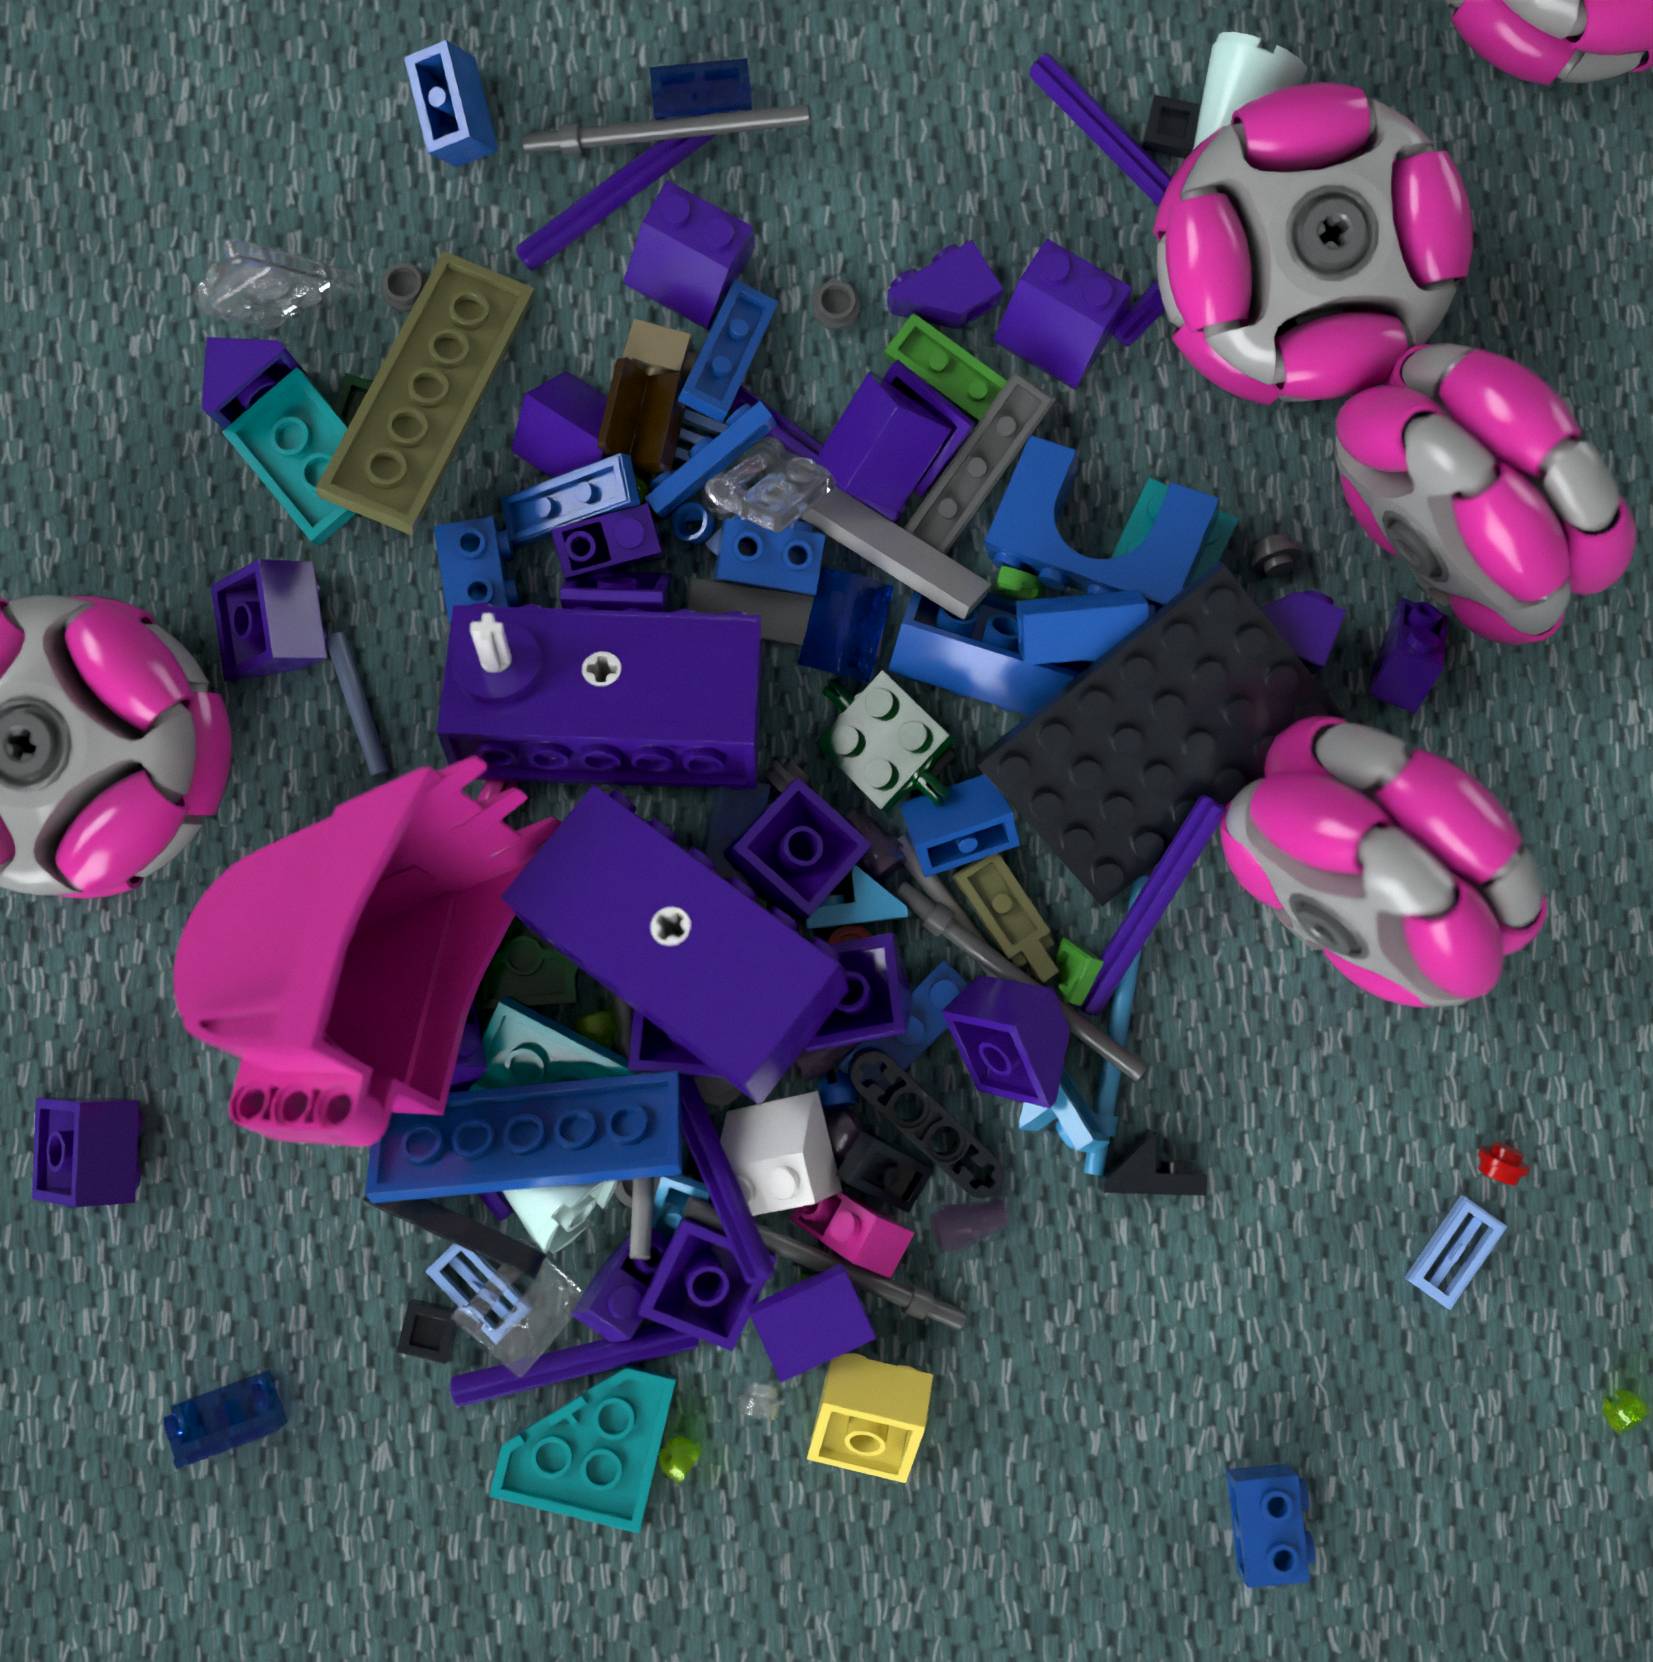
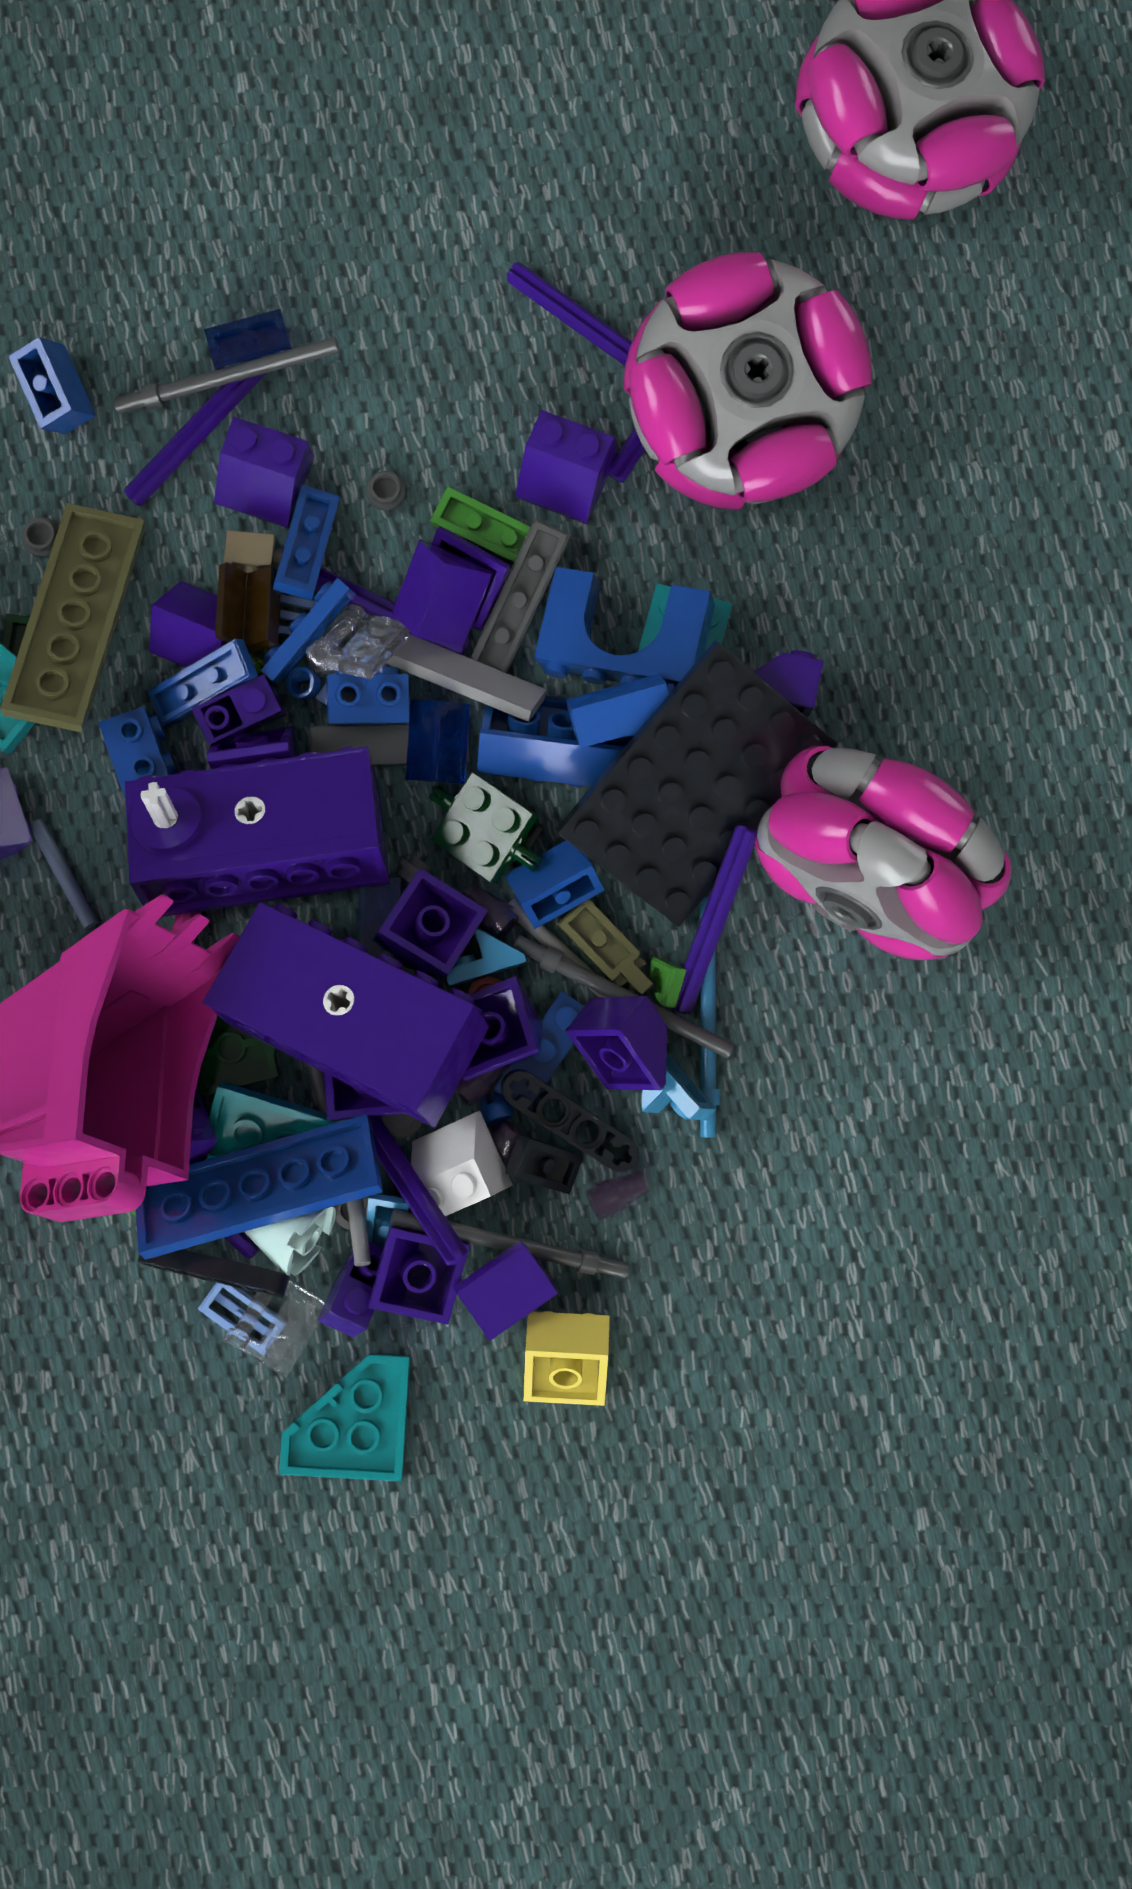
camera: 10 degrees left, 0 degrees up
clear blue hinge [164,1369,288,1470] -> none
black plate [396,1299,462,1364] -> none
dark purple axle [450,1325,699,1407] -> none
clear neon green hinge [573,1008,617,1046] -> none
clear neon green hinge [659,1437,703,1485] -> none
clear plate [736,1381,786,1420] -> none
dark pink slope [789,1190,914,1278] -> none
dark purple slope [887,240,1003,330] -> none
bright green tile [994,566,1045,600] -> none
black slope [1098,1129,1207,1196] -> none
black plate [1142,94,1201,158] -> none
light aqua cone [1193,32,1307,150] -> none
blue brick [1226,1464,1315,1588] -> none
dark grey plate [1251,534,1302,577] -> none
piece [1335,343,1637,645] -> none
dark purple slope [1369,597,1447,713] -> none
light blue tile [1404,1195,1507,1310] -> none
red plate [1478,1142,1530,1186] -> none

